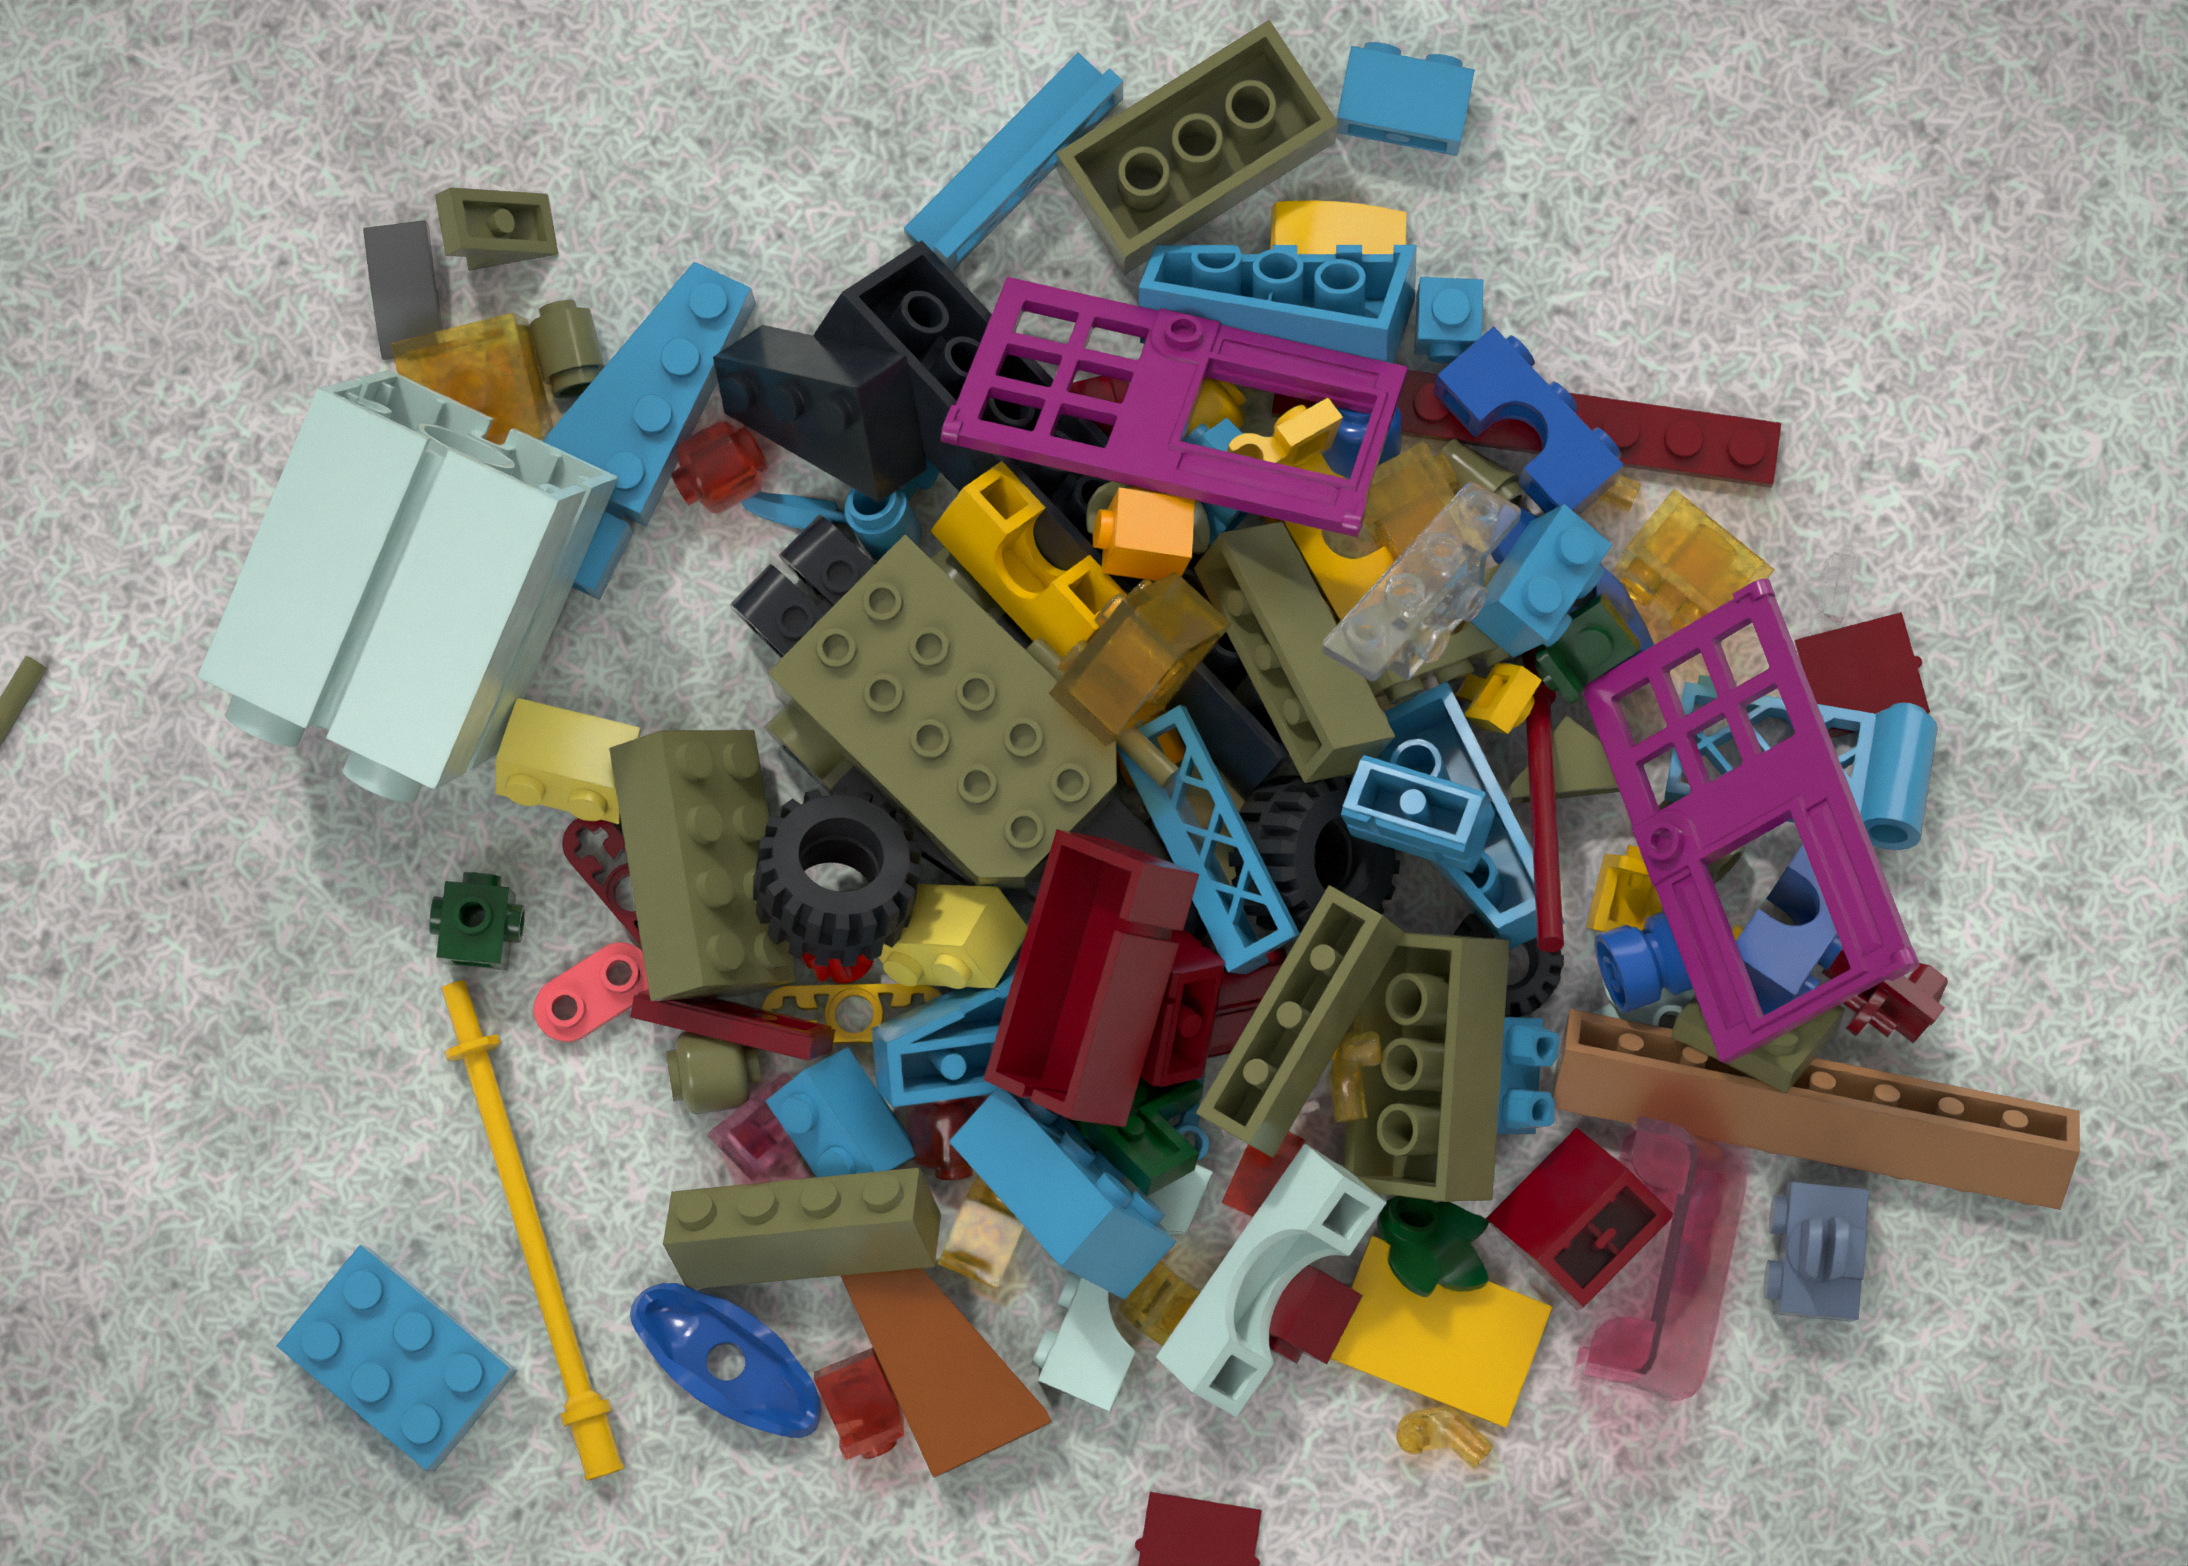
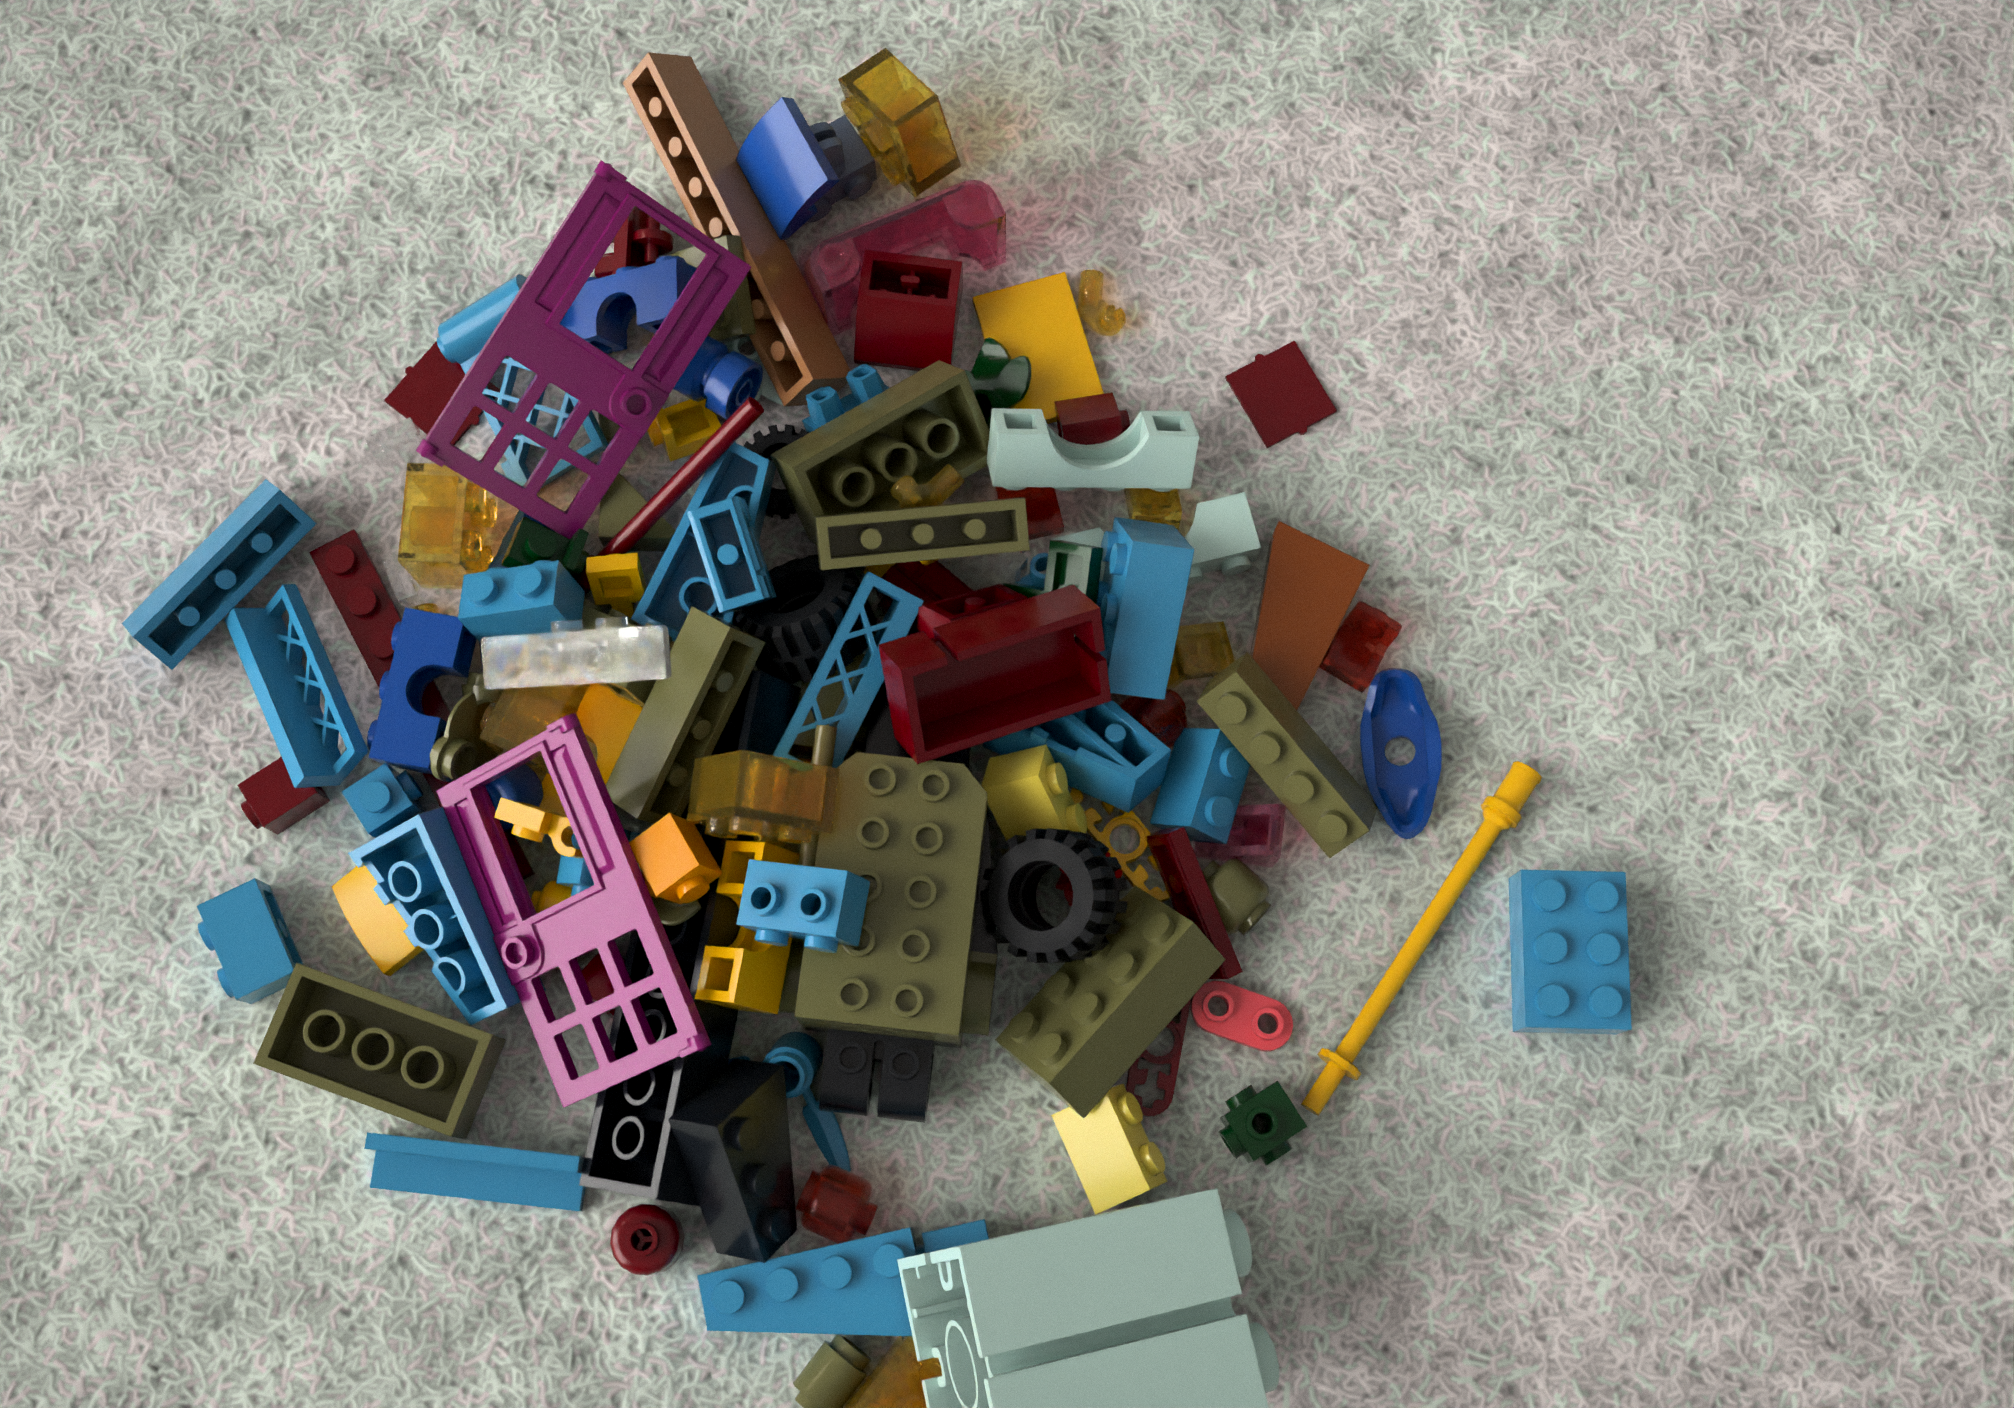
camera: 130 degrees left, 5 degrees down
none -> dark azure brick [122,479,317,670]
none -> dark azure fence [224,584,369,788]
none -> dark red brick [237,757,330,835]
none -> clear tile [382,550,428,610]
none -> olive plate [430,692,501,782]
none -> dark red head [610,1204,685,1276]
none -> blue slope [736,97,840,240]
none -> dark azure brick [736,859,870,953]
none -> clear yellow brick [838,48,961,197]

